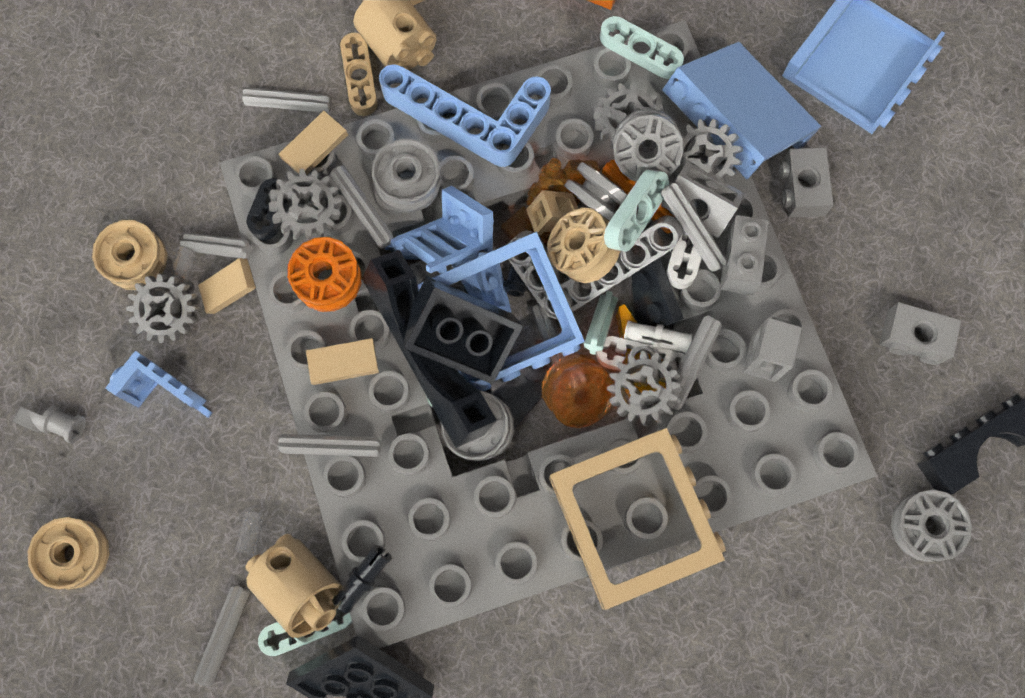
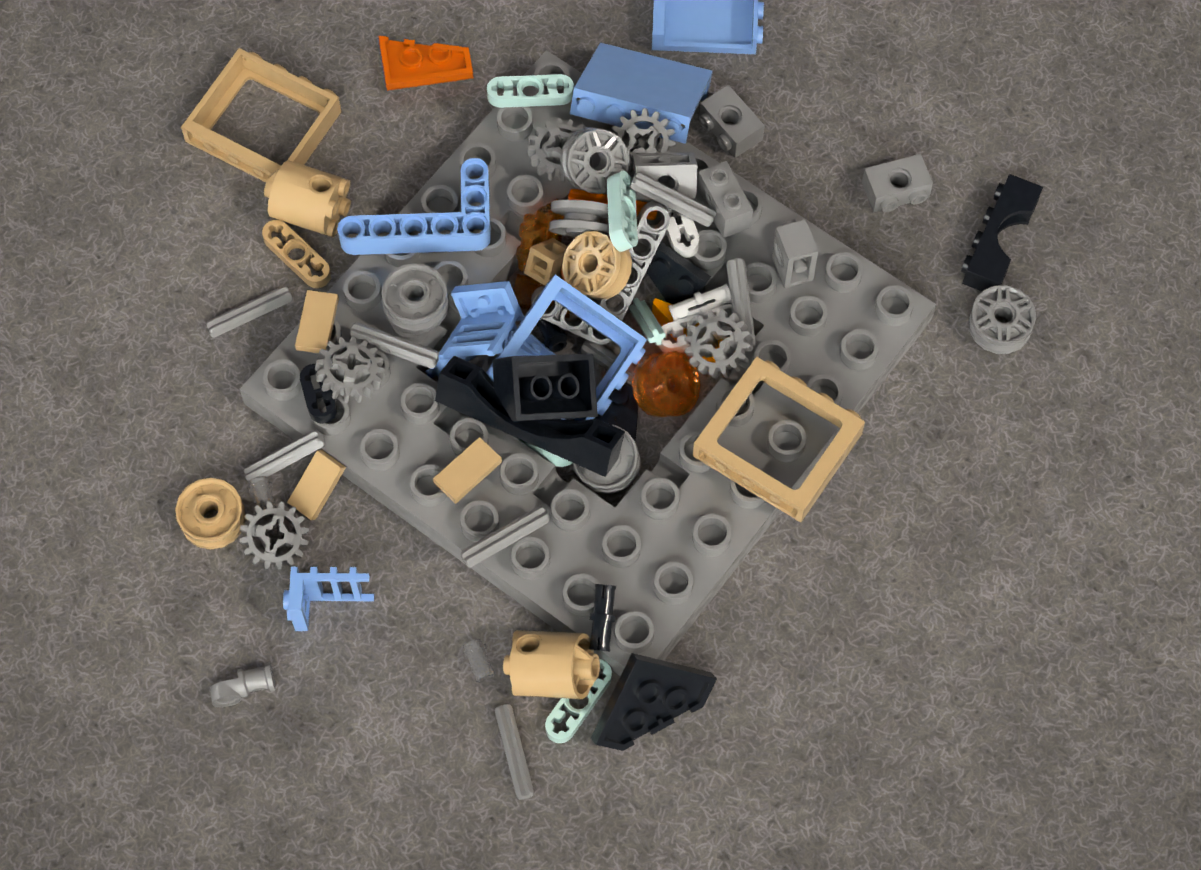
camera: 35 degrees left, 10 degrees down
tan wheel [28,517,109,590] -> none
orange wheel [287,237,362,312] -> none

